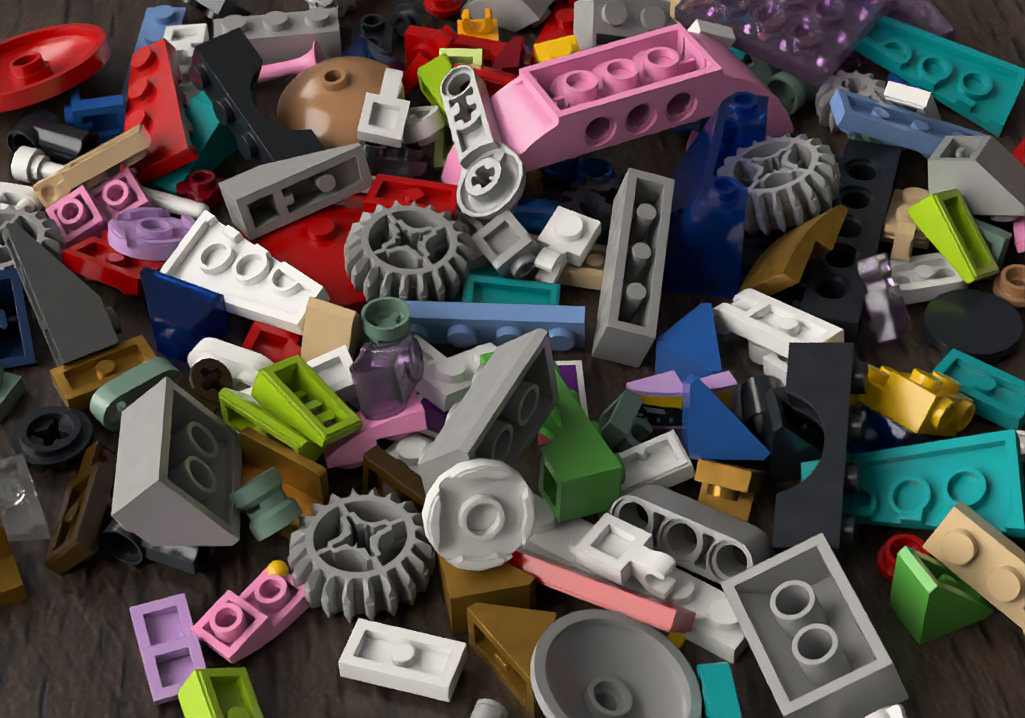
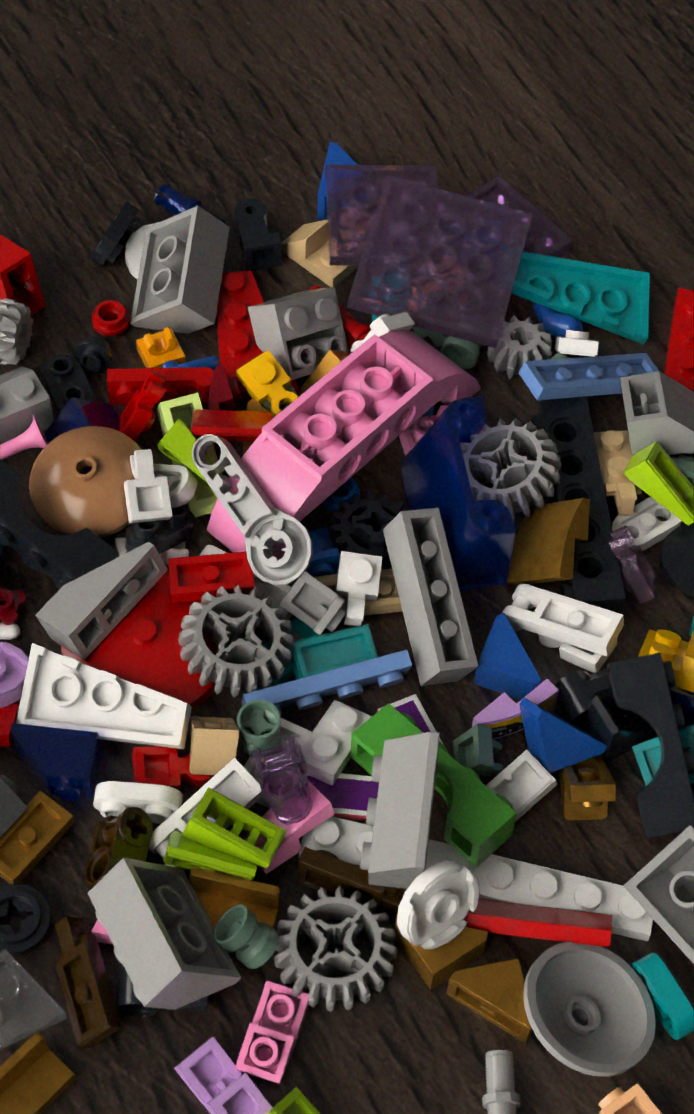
camera: 25 degrees left, 15 degrees up
sand green beam [90,357,183,432] -> none
yellow piece [267,560,289,578] -> none
white plate [338,618,468,702] -> none
white plate [574,513,678,599] -> none
light grey beam [609,484,773,584] -> none

